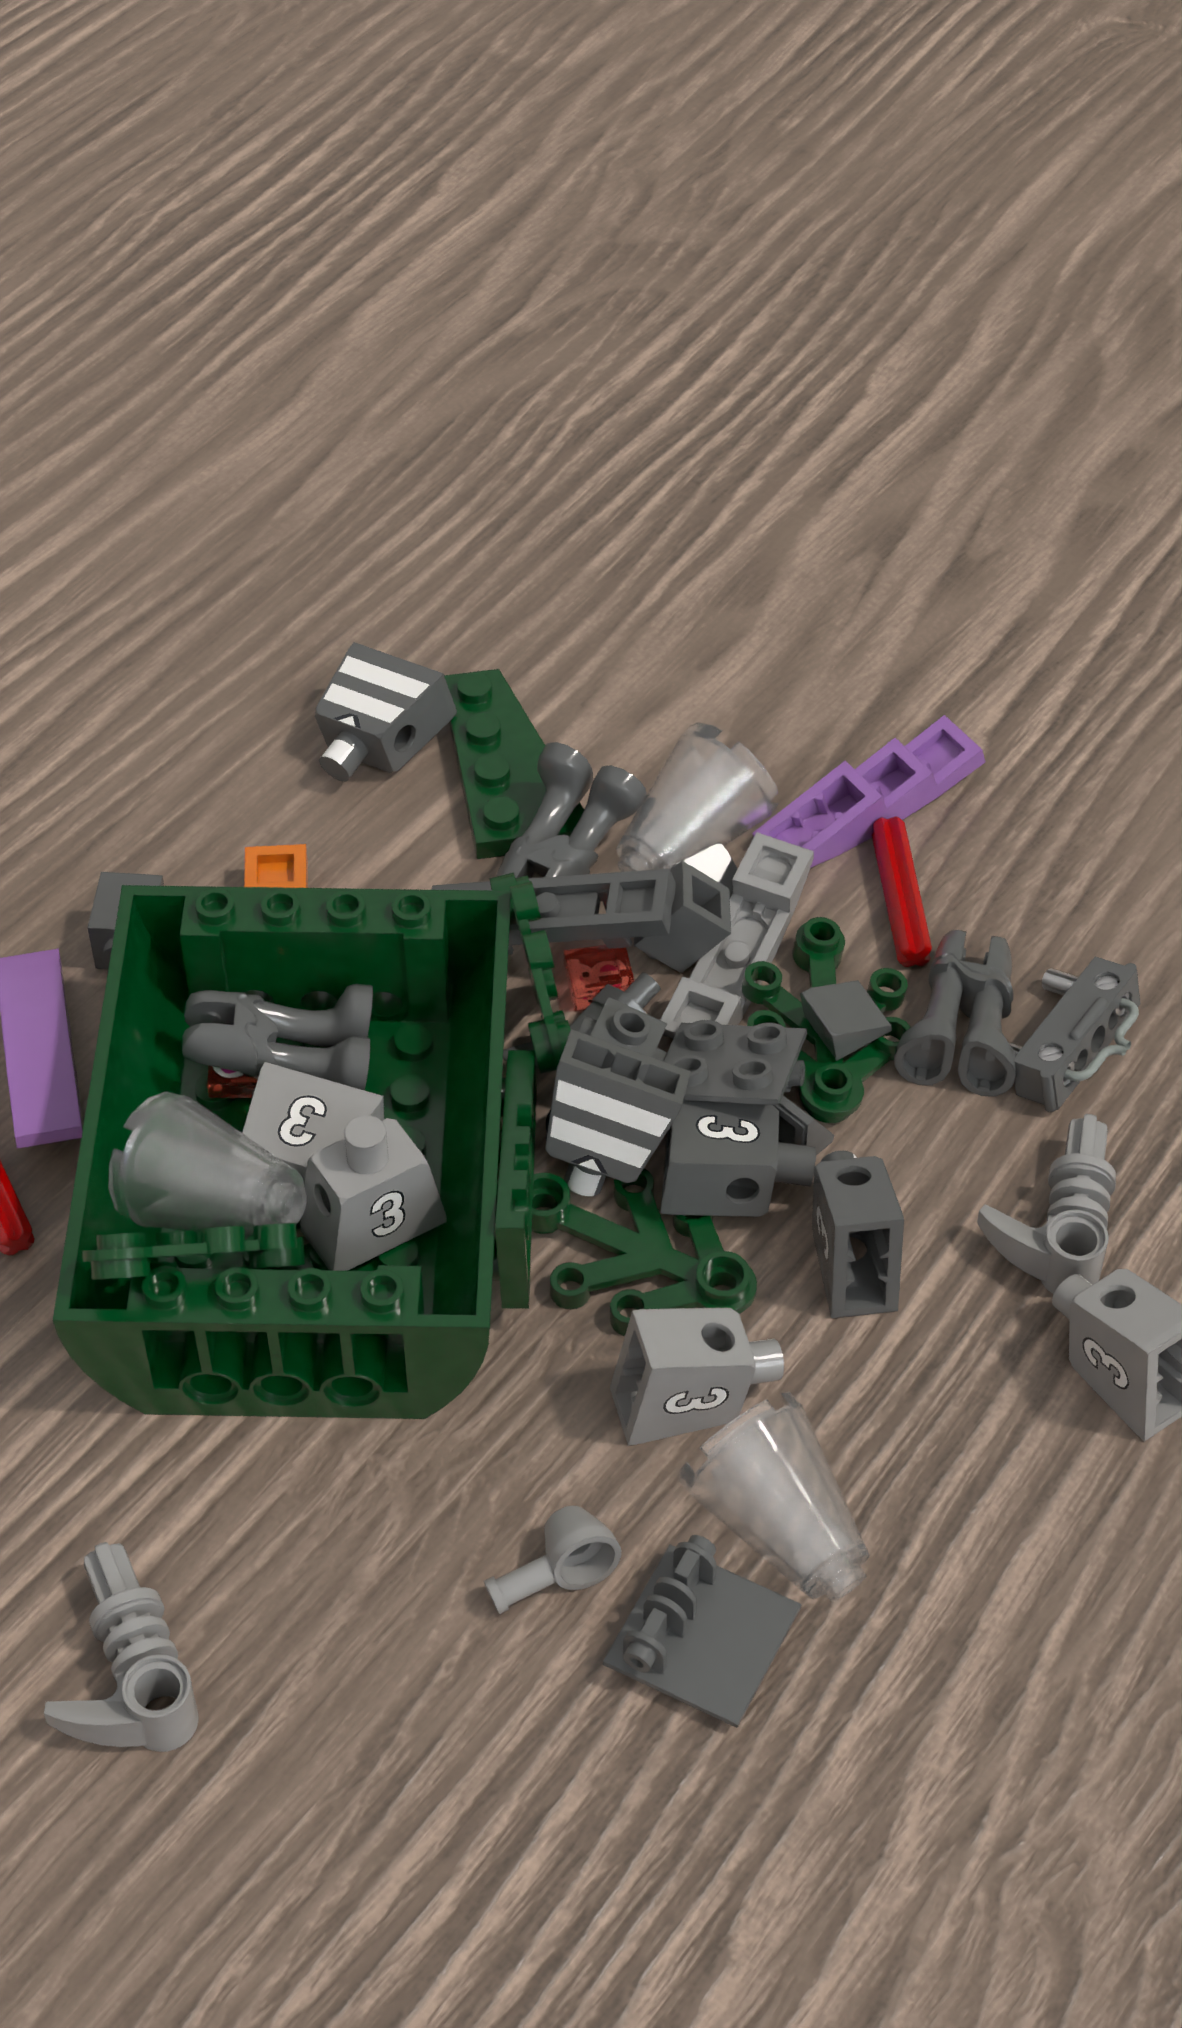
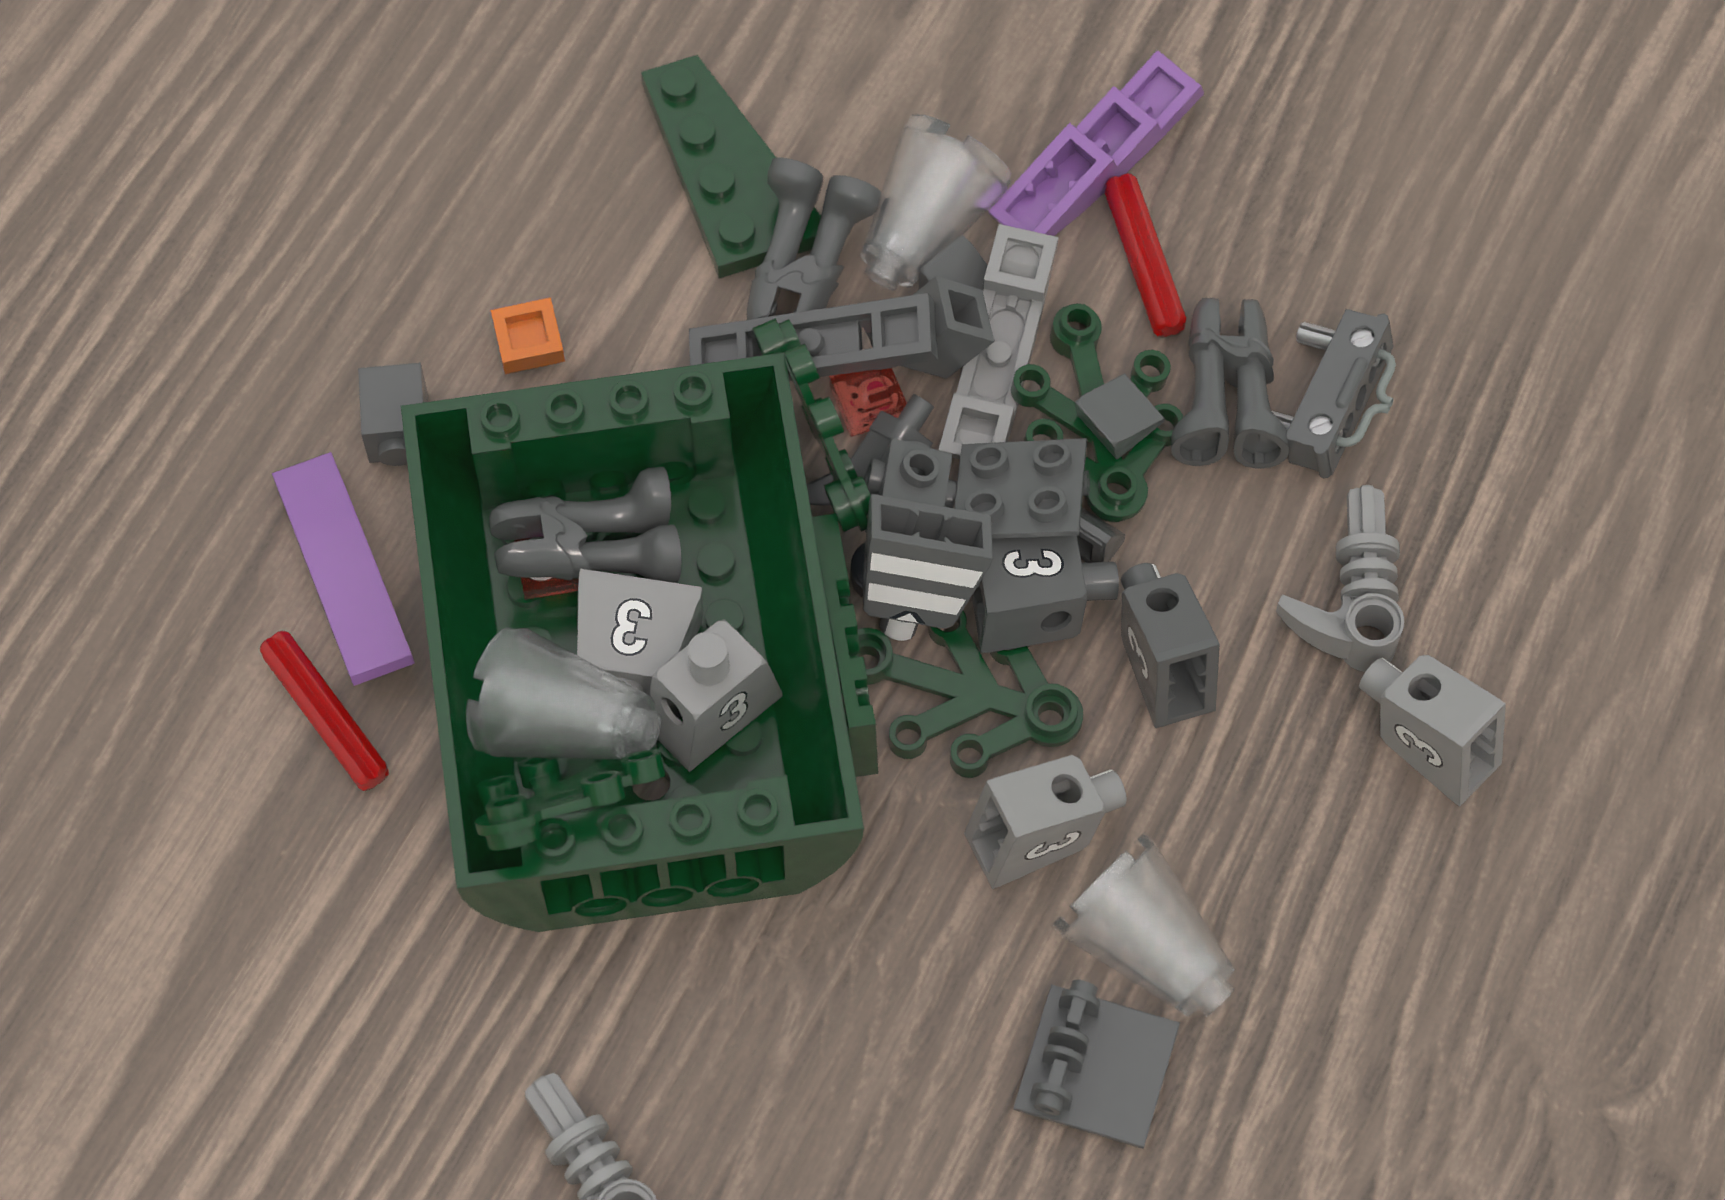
camera: 10 degrees left, 15 degrees up
dark grey torso [315,642,457,782] -> none
light grey bar [484,1506,621,1615] -> none

